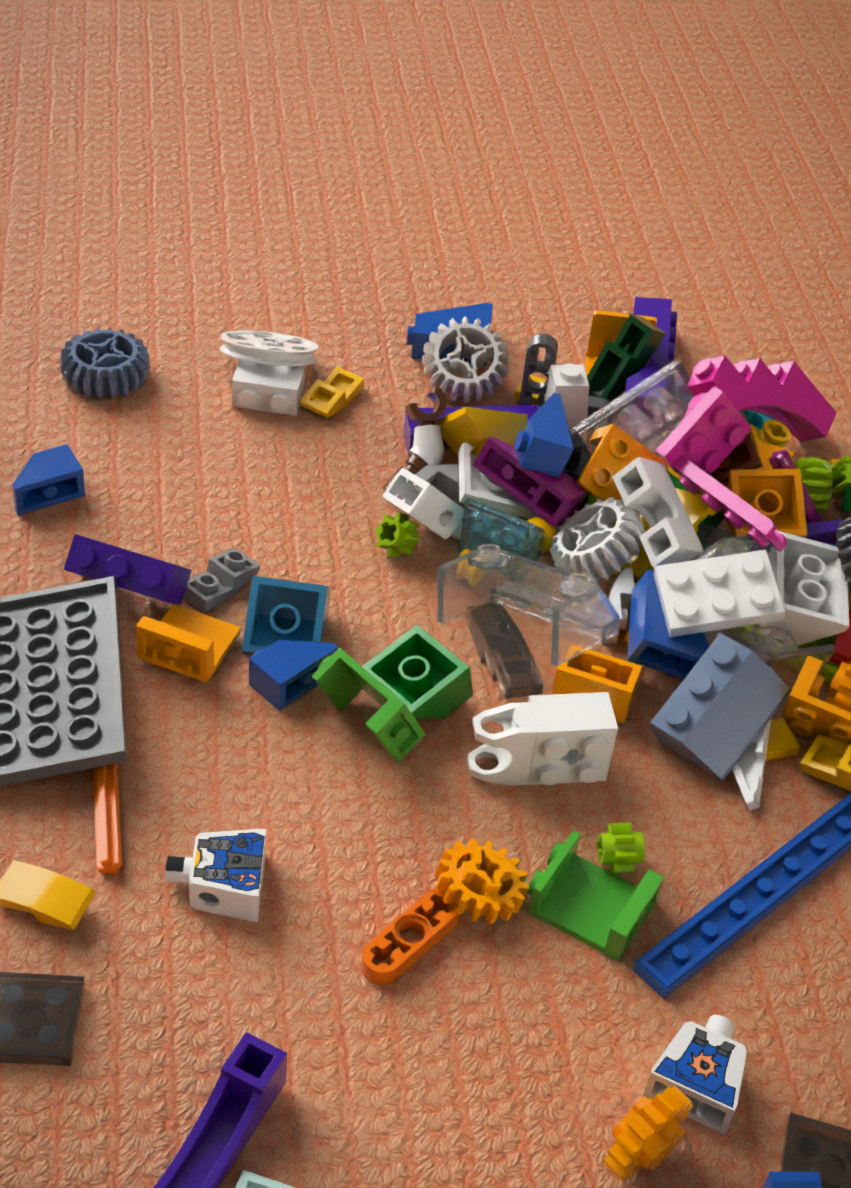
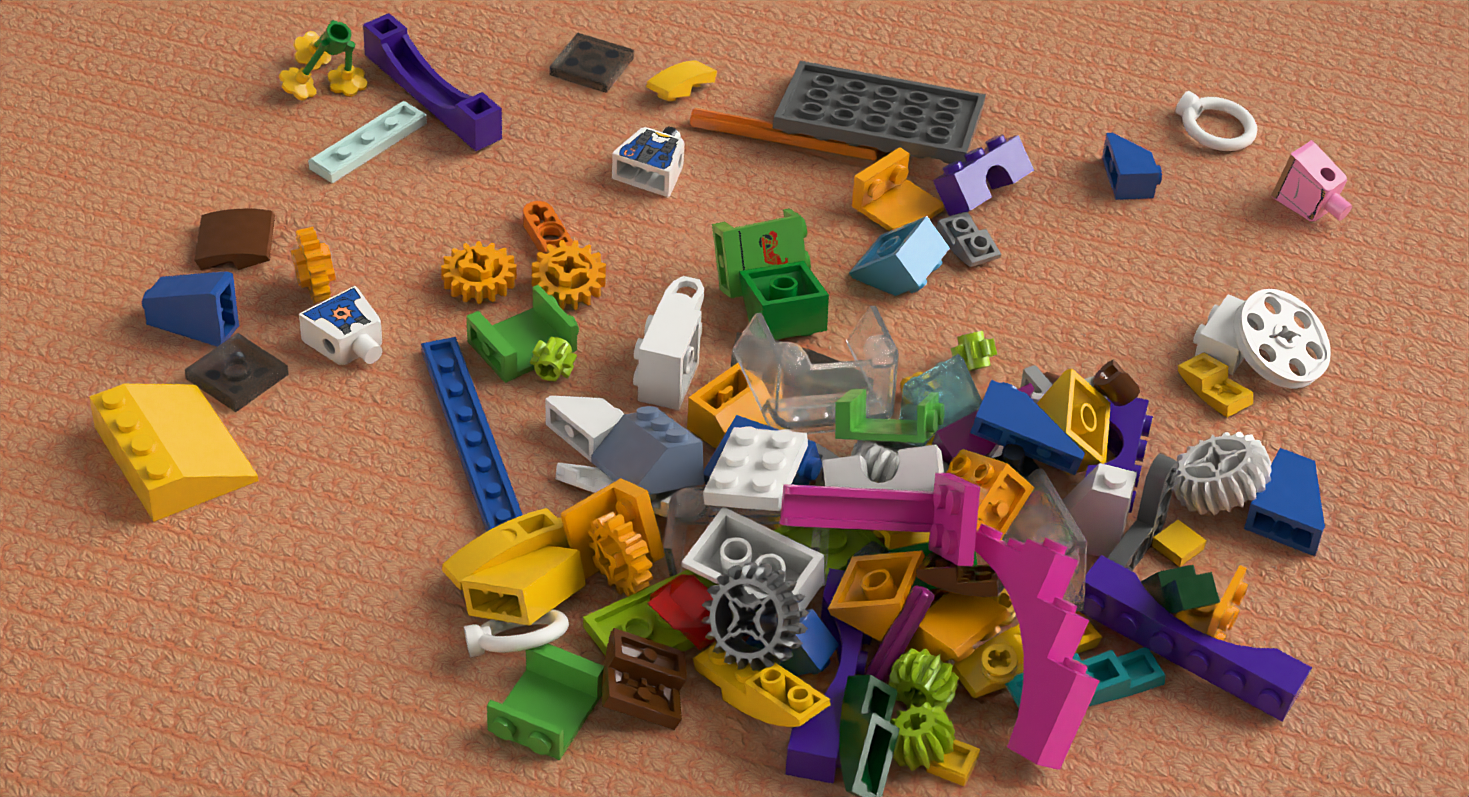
camera: 115 degrees right, 0 degrees up
sand blue gear [60,327,150,400] -> none
blue slope [249,640,339,711] -> none
white torso [382,468,469,540] -> none
none -> light orange gear [441,241,517,304]
none -> white slope [545,396,624,462]
none -> bright green panel [835,389,945,443]
none -> bright pink torso [1271,140,1352,222]

